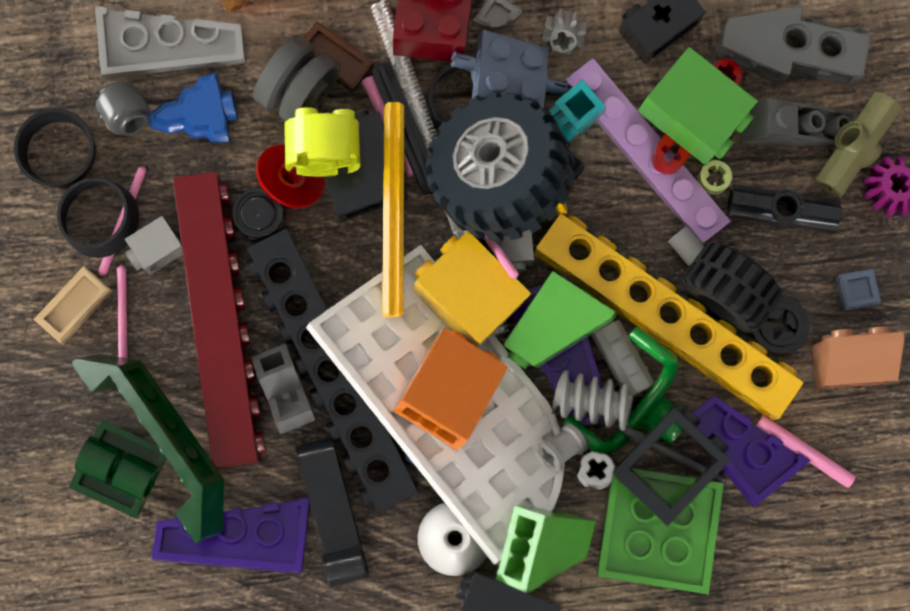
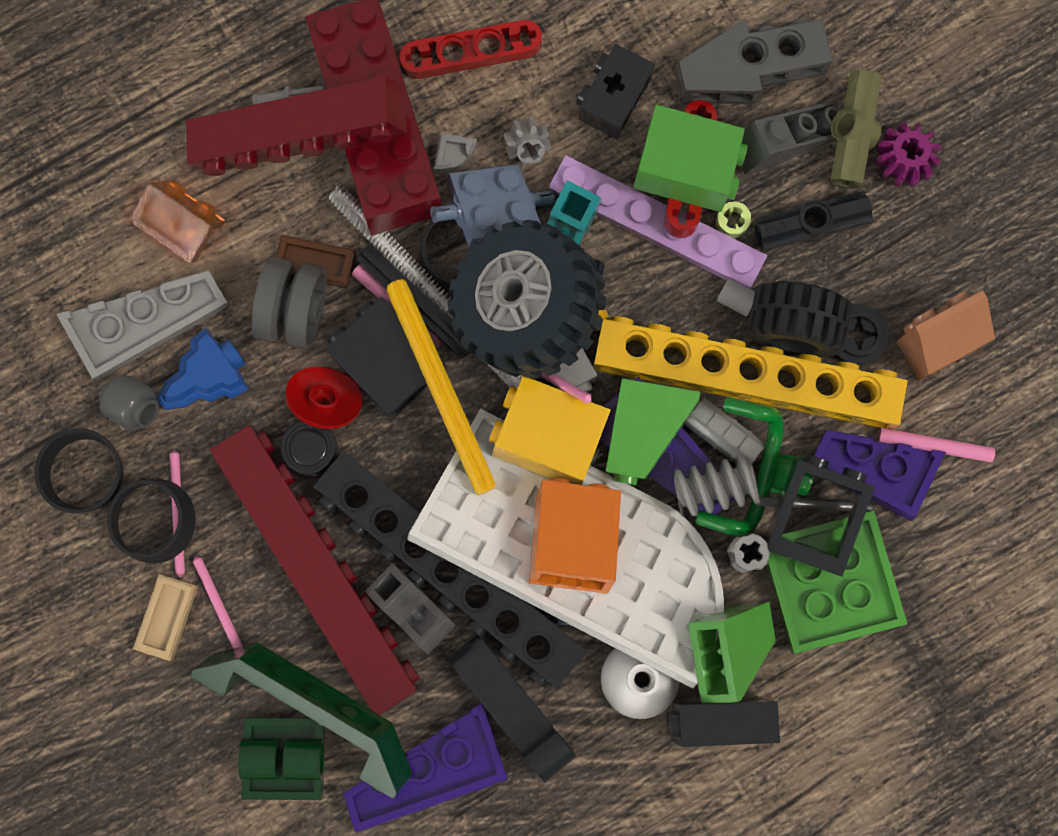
camera: 20 degrees left, 0 degrees up
light grey brick [125,216,183,275] -> none
neon yellow brick [284,108,360,177] -> none
light grey bush [537,424,588,472] -> none
sand blue tile [835,268,882,312] -> none

